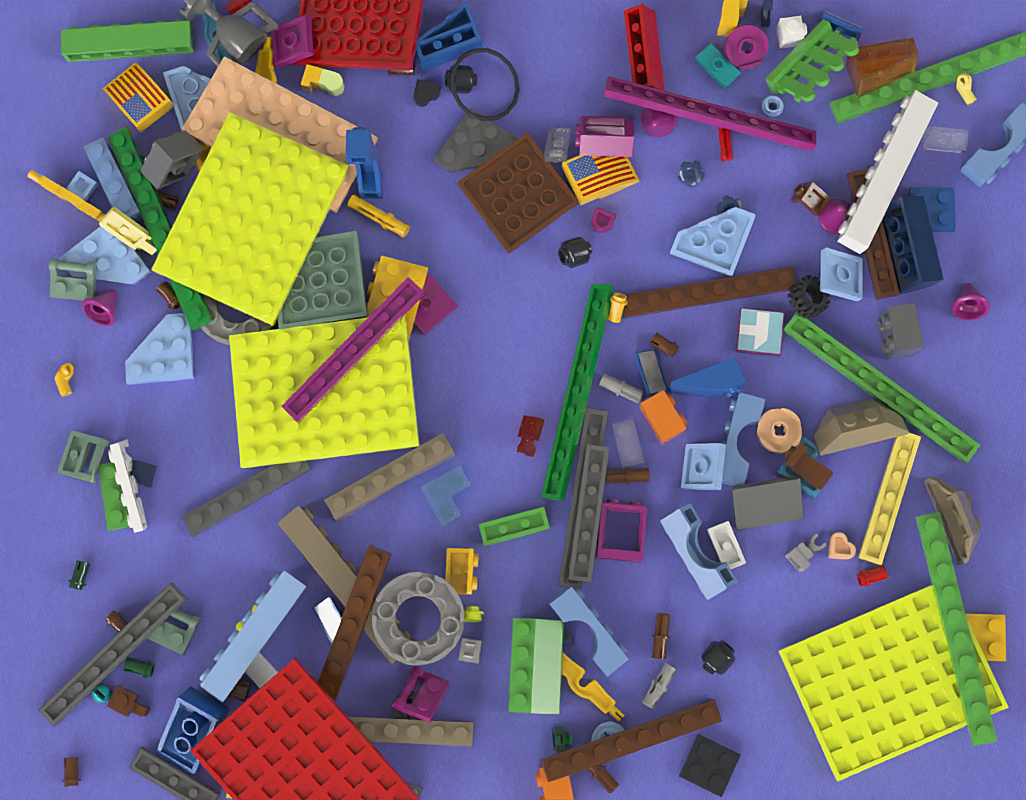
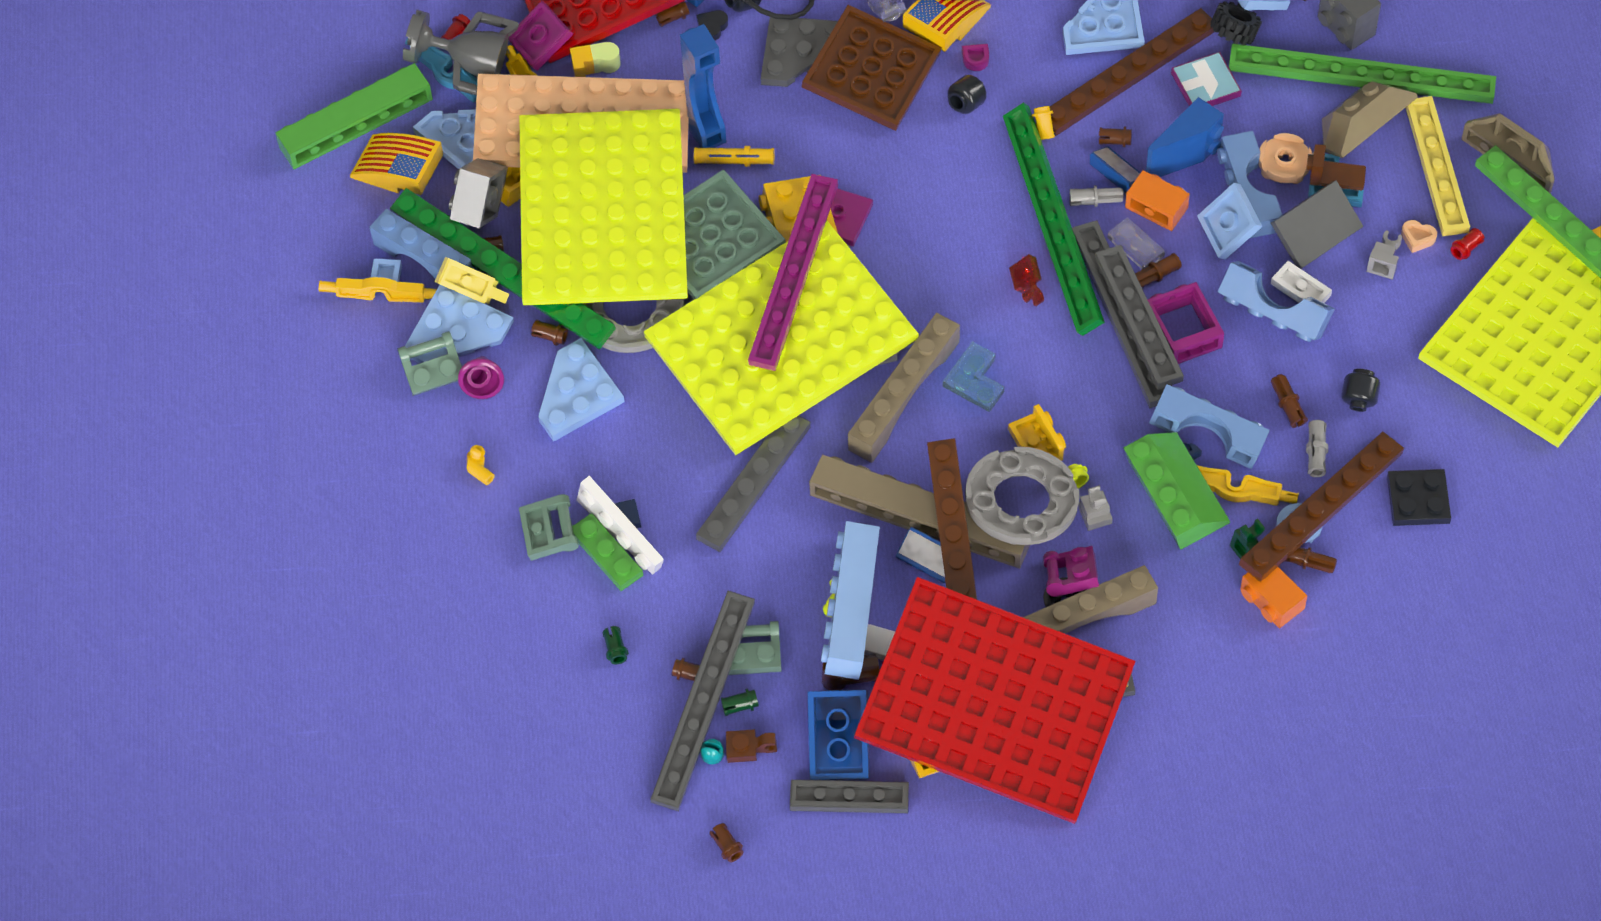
camera: 30 degrees left, 20 degrees down
bright green plate [479,507,550,547] -> none

